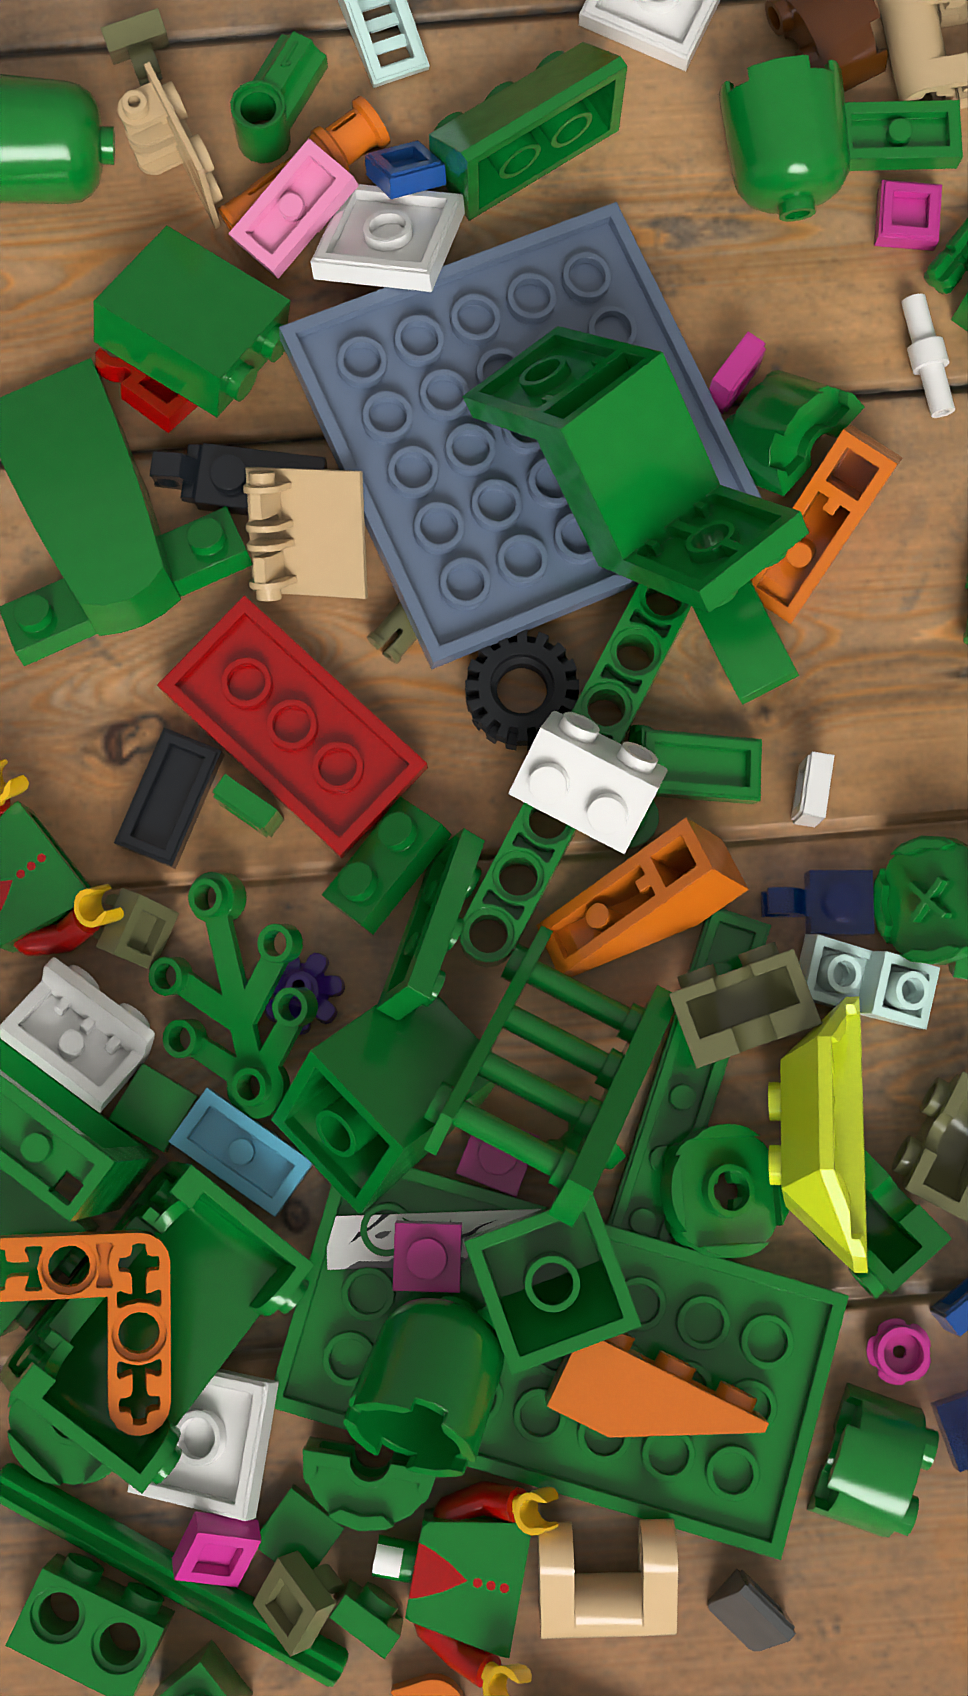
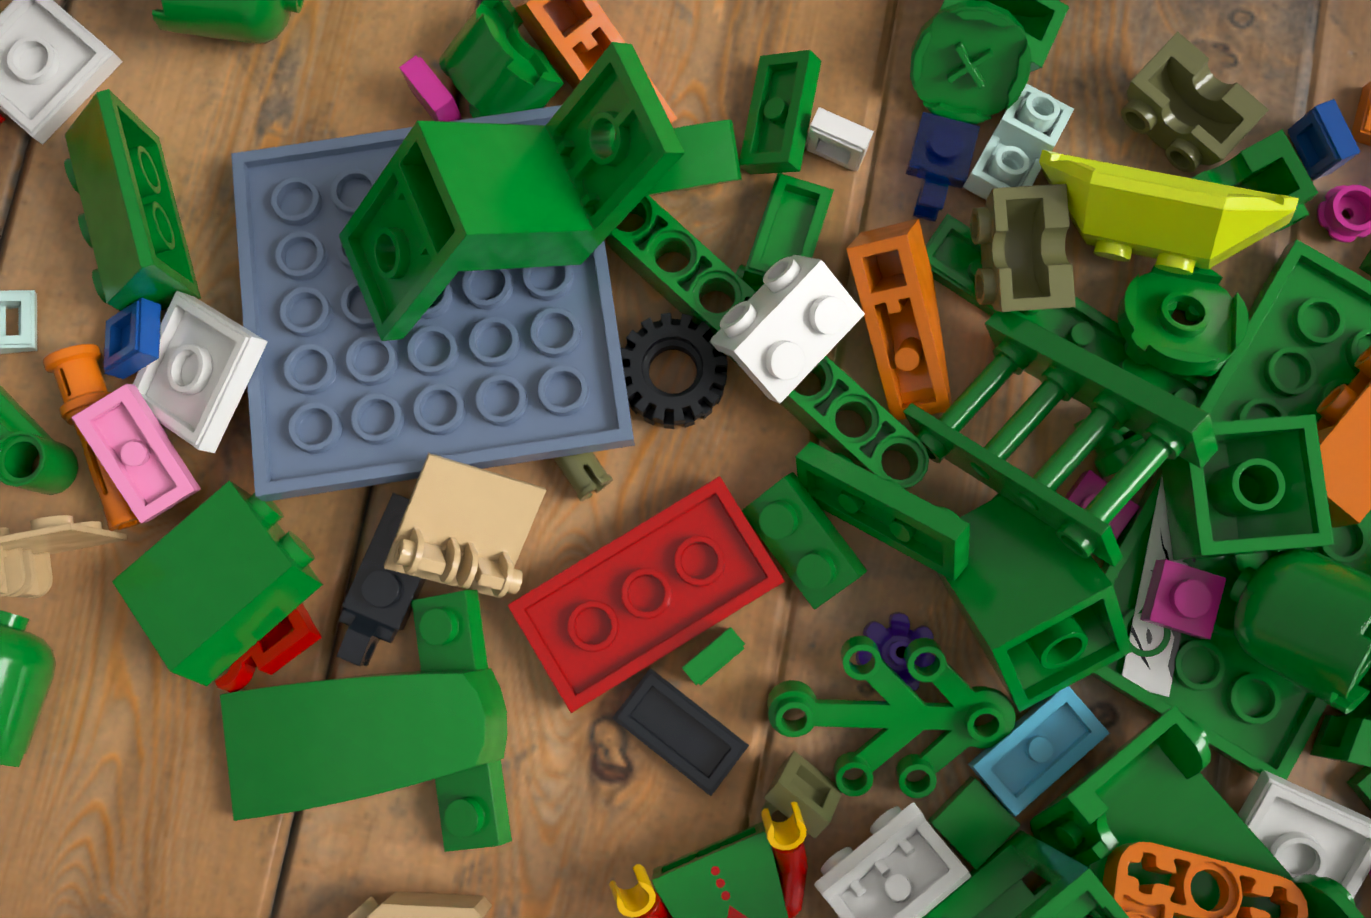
camera: 75 degrees left, 0 degrees up
none -> green plate [739,50,822,175]

